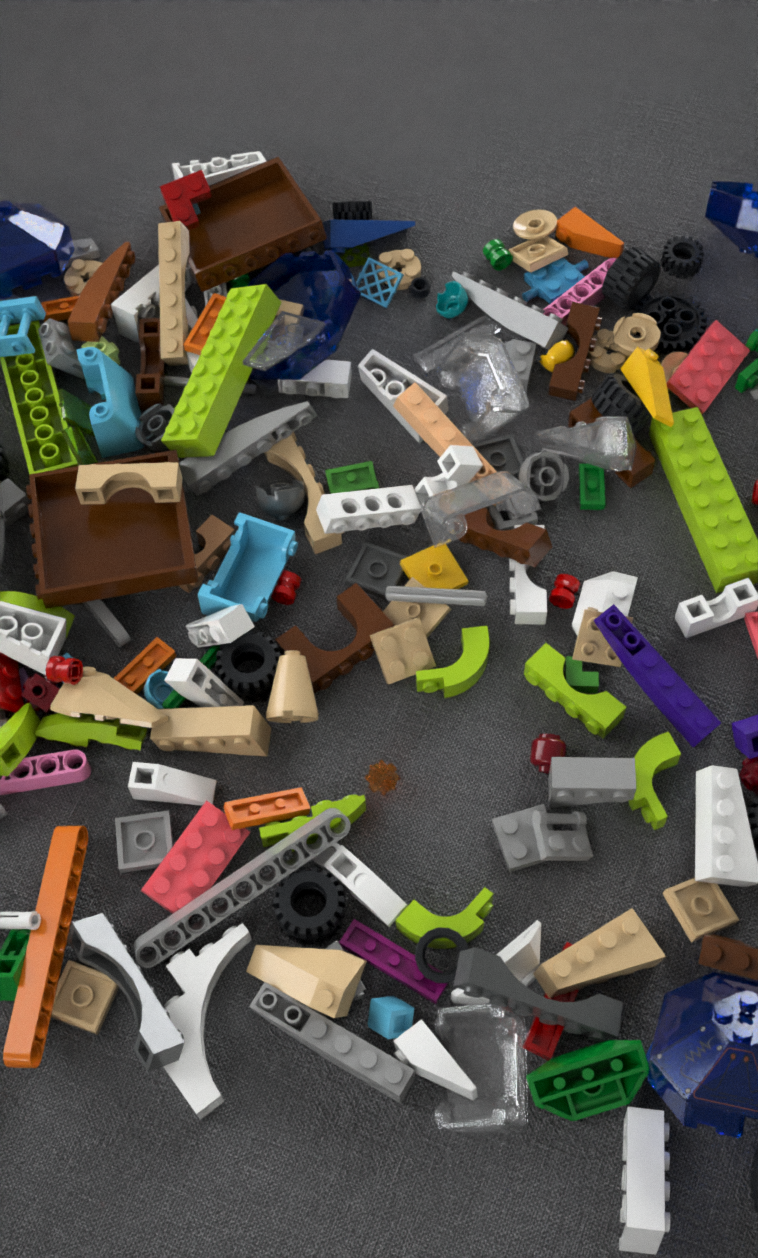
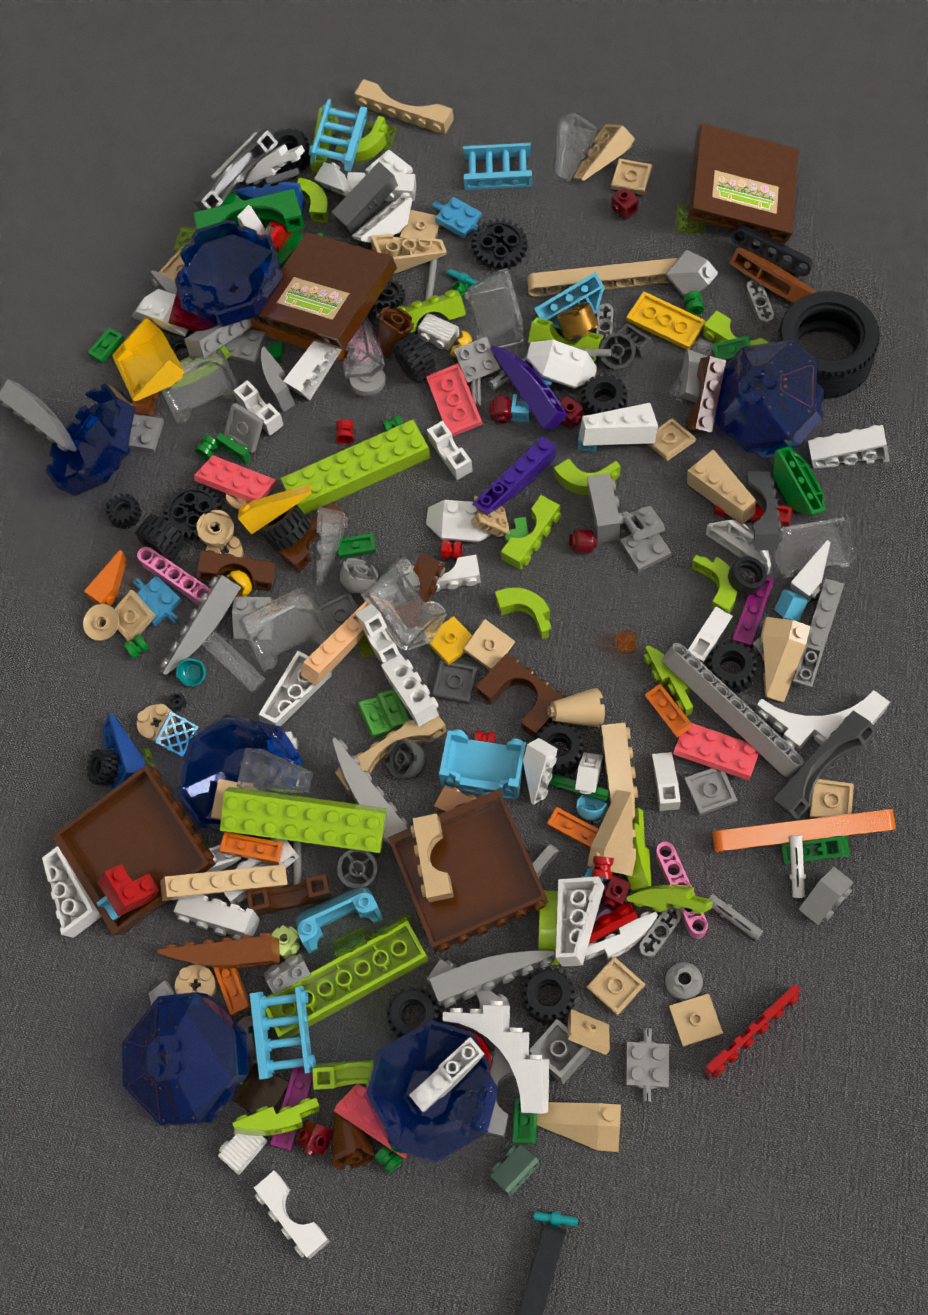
camera: 95 degrees left, 5 degrees up
tan plate [370,618,436,685] -> none
light grey axle [385,586,487,606] -> none

